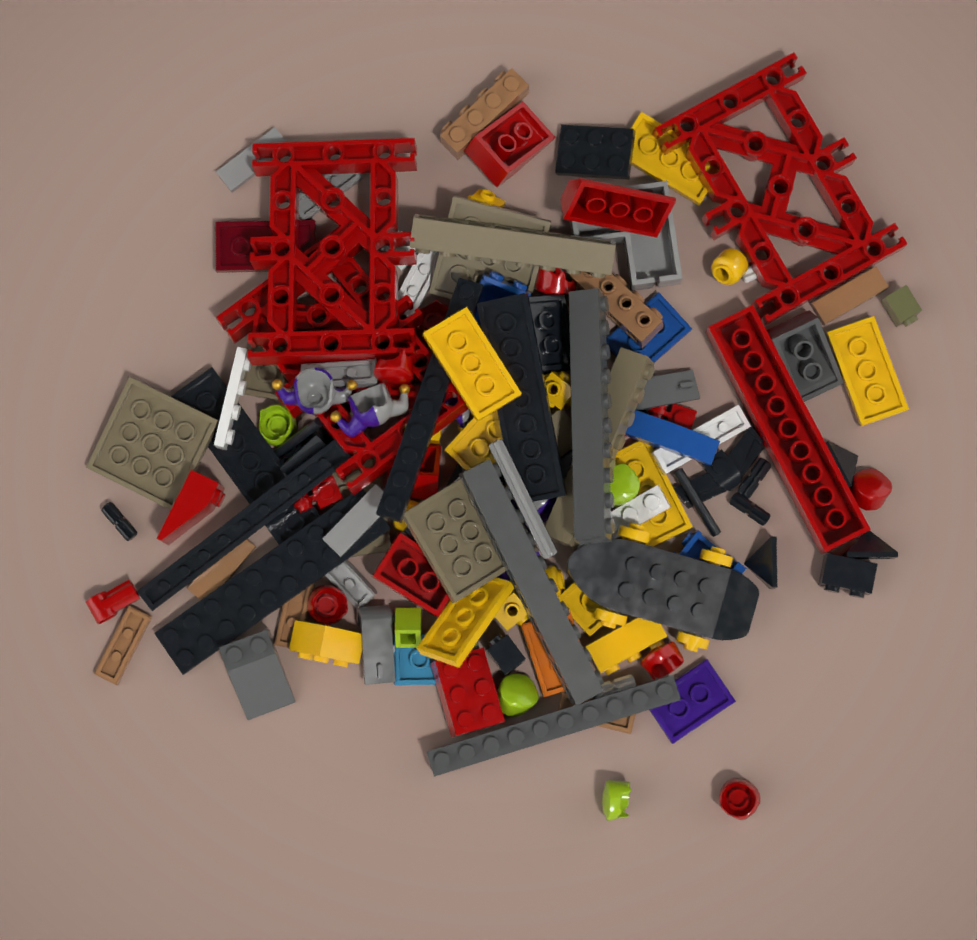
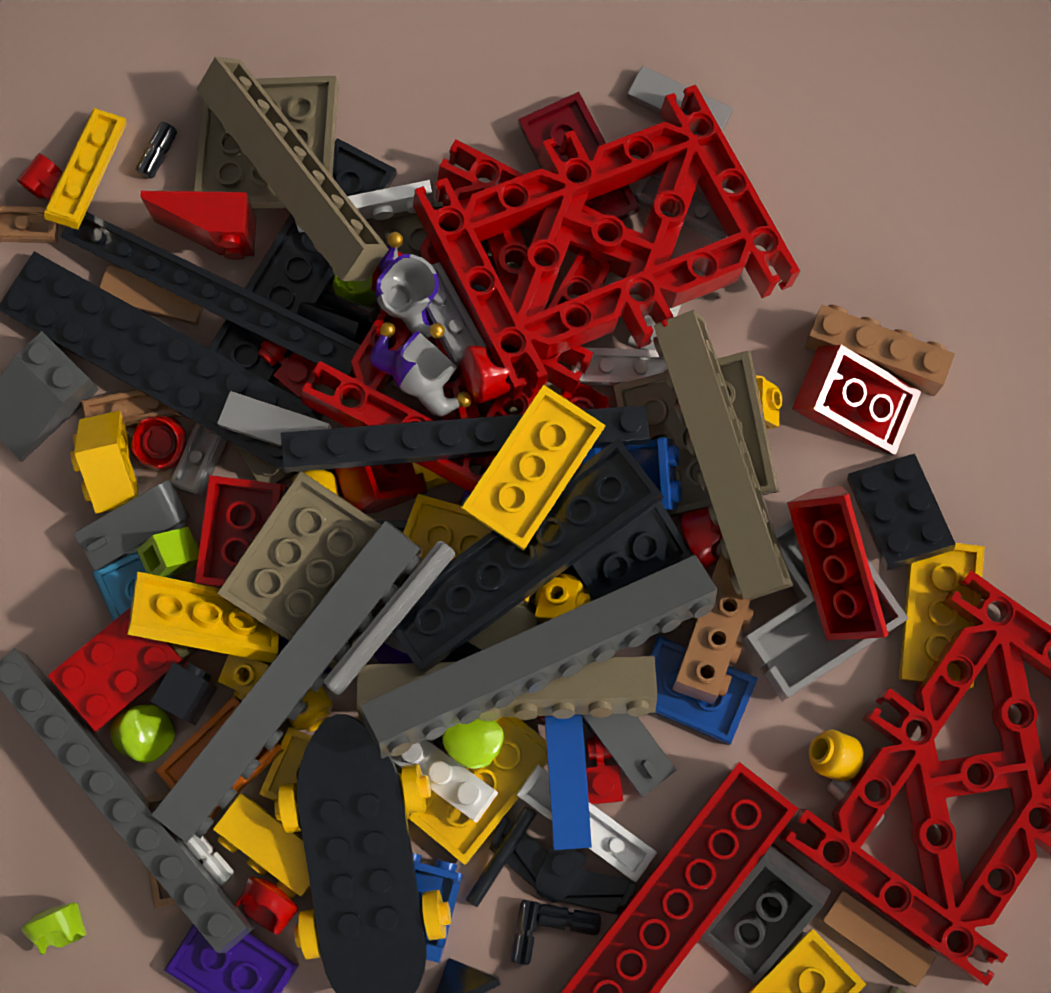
camera: 65 degrees right, 5 degrees down
none -> yellow tile [44,108,126,230]
none -> dark tan brick [196,57,389,281]

